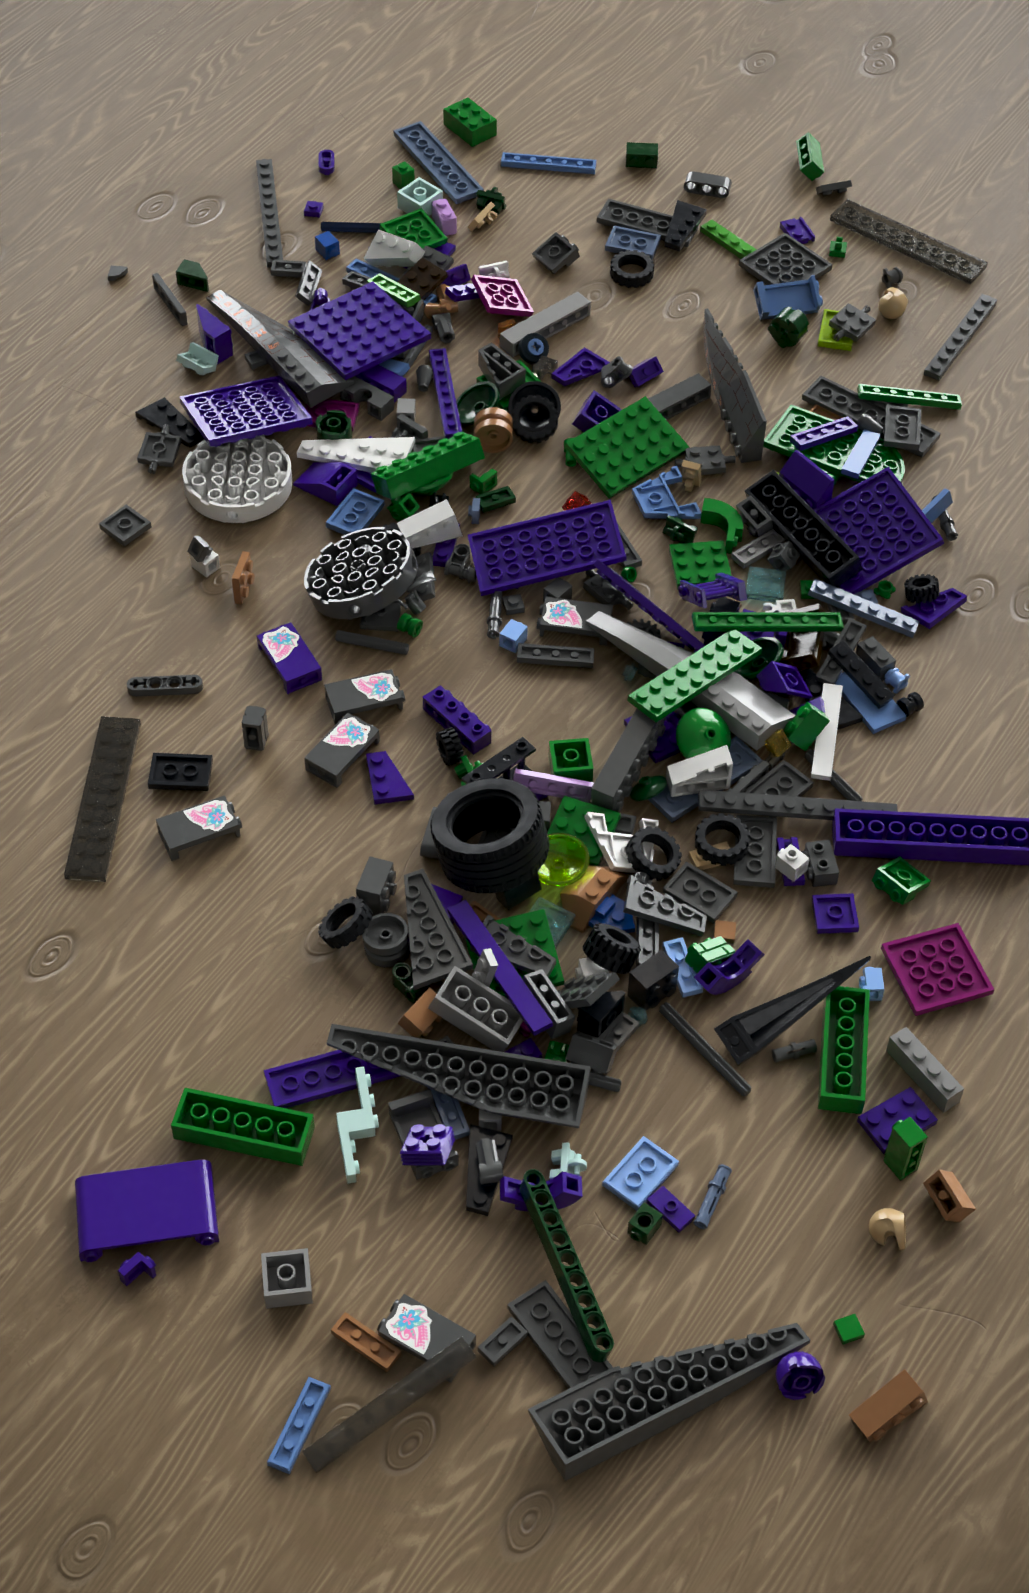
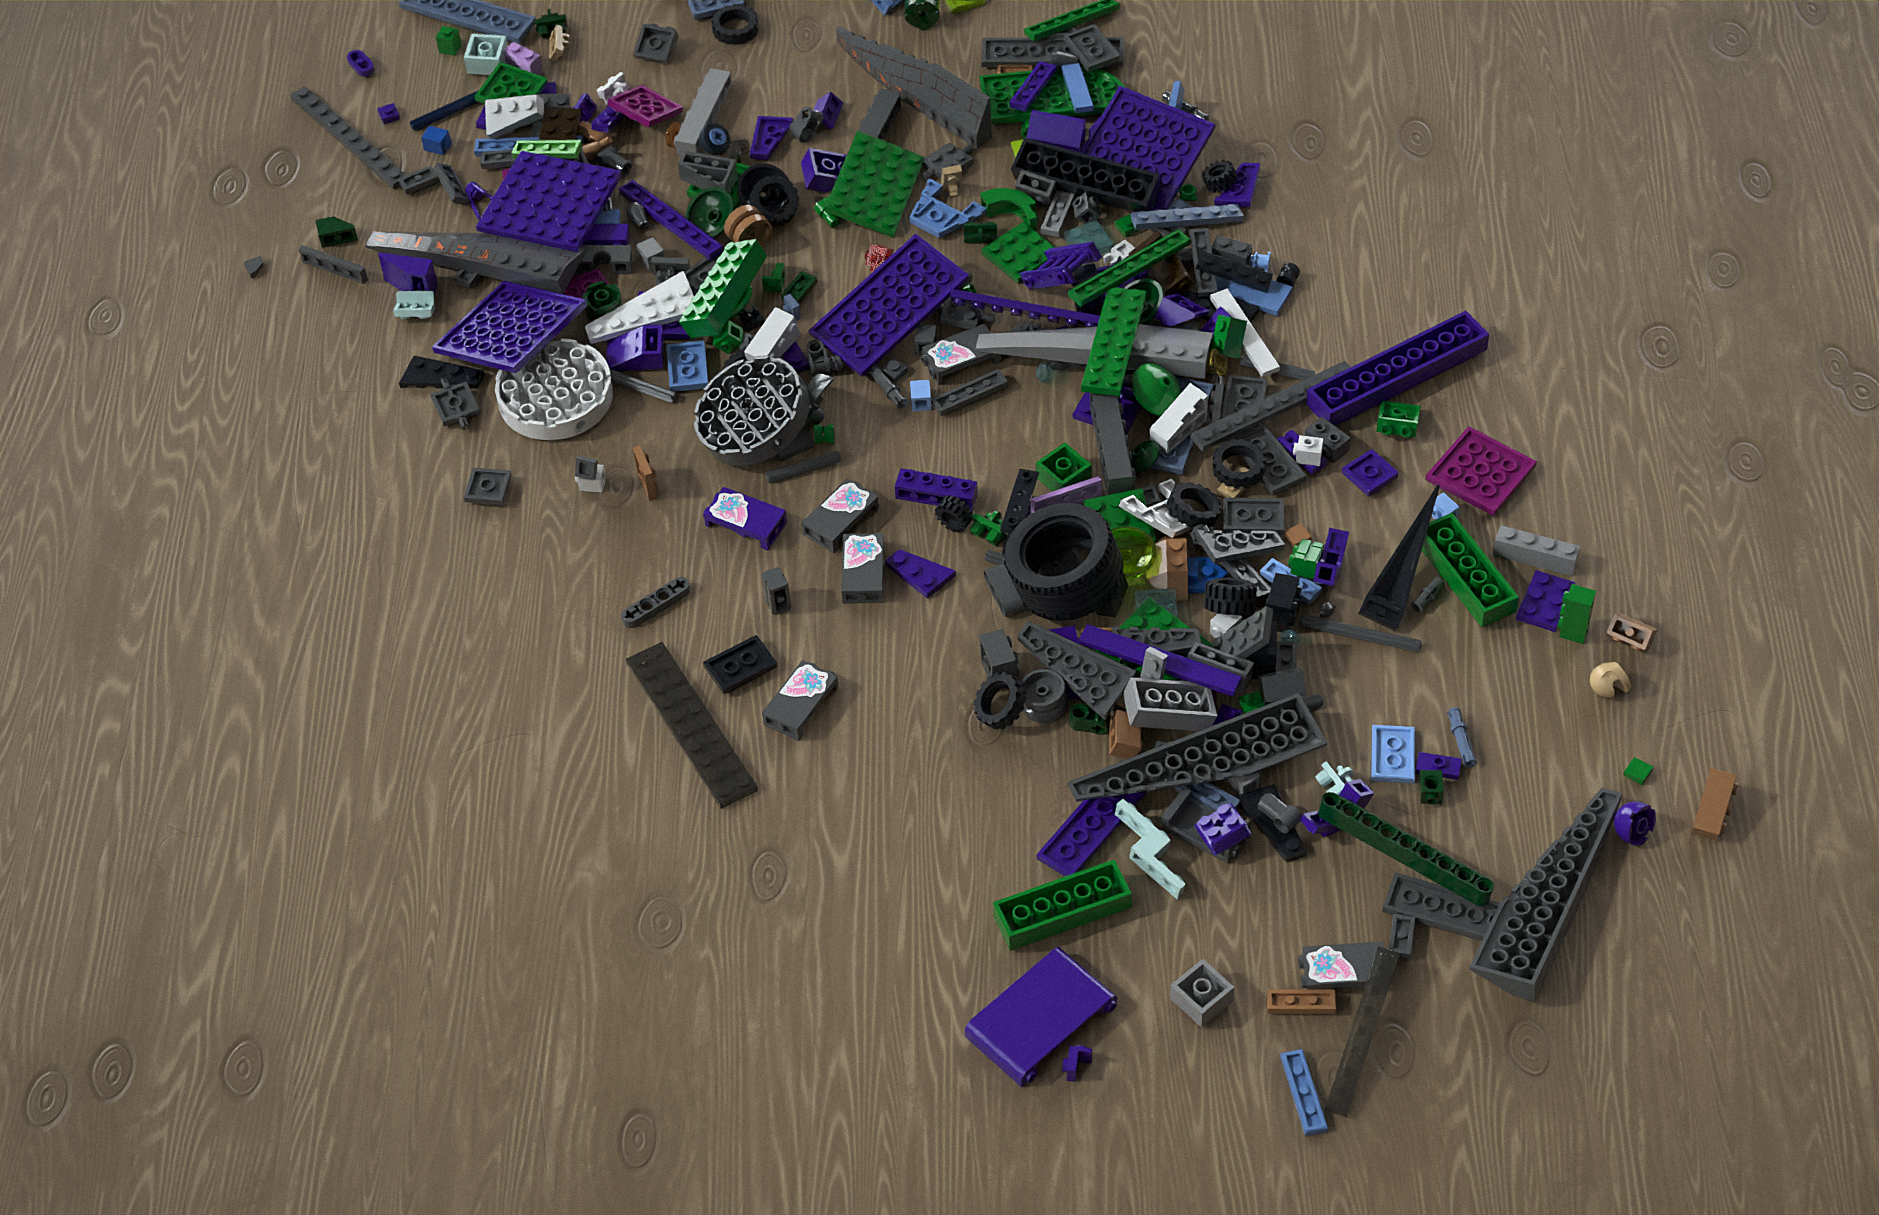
camera: 30 degrees left, 0 degrees up
none -> dark grey axle [610,370,676,403]
none -> dark grey piece [1319,603,1336,617]

